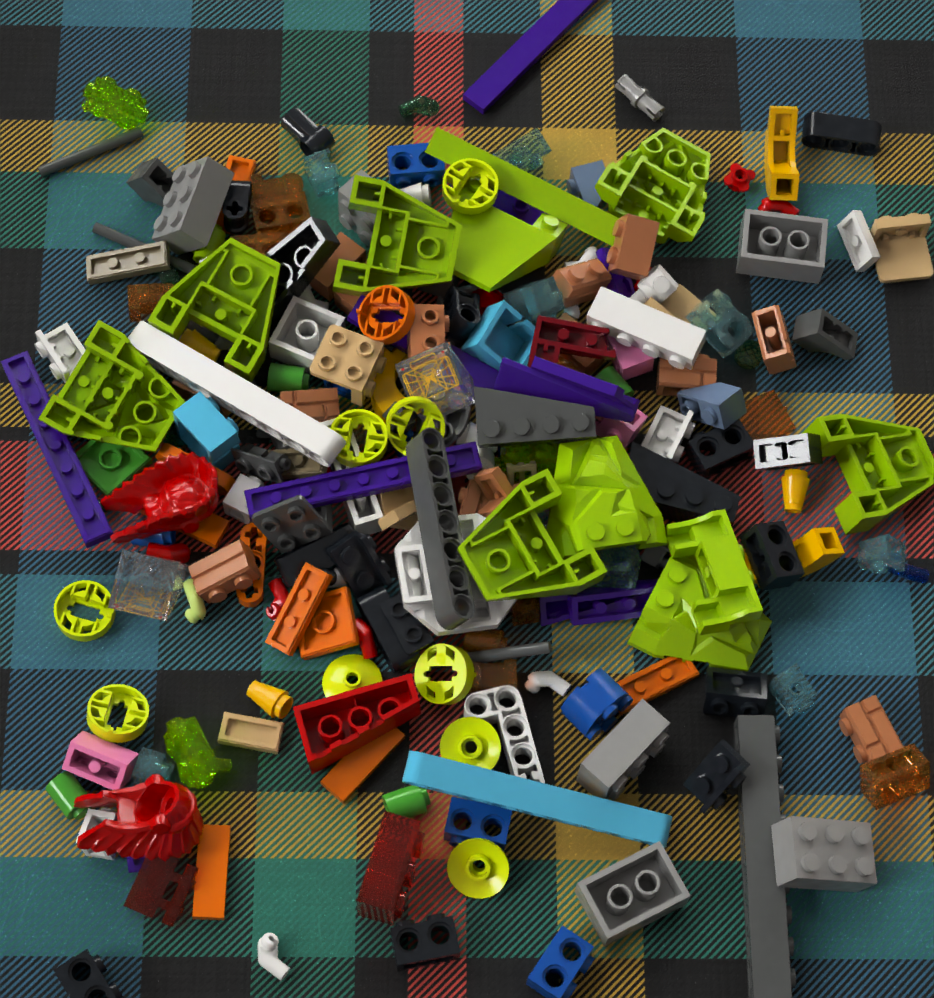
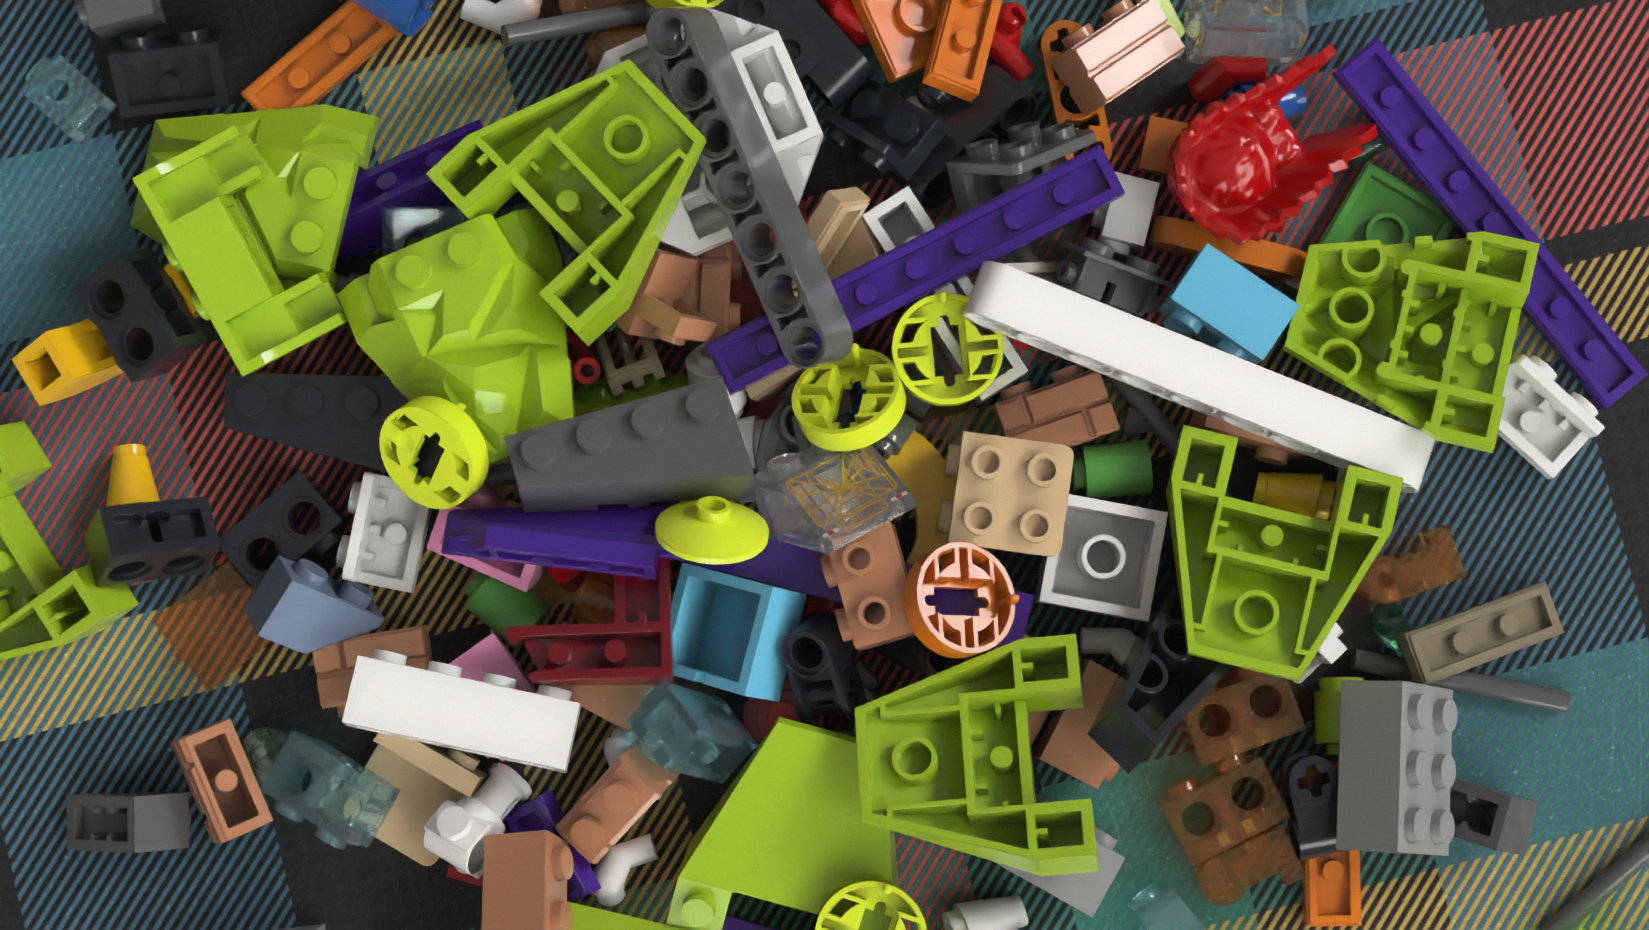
camera: 165 degrees right, 20 degrees up
none -> neon yellow piece [379,396,489,509]
none -> neon yellow dish [655,496,769,565]

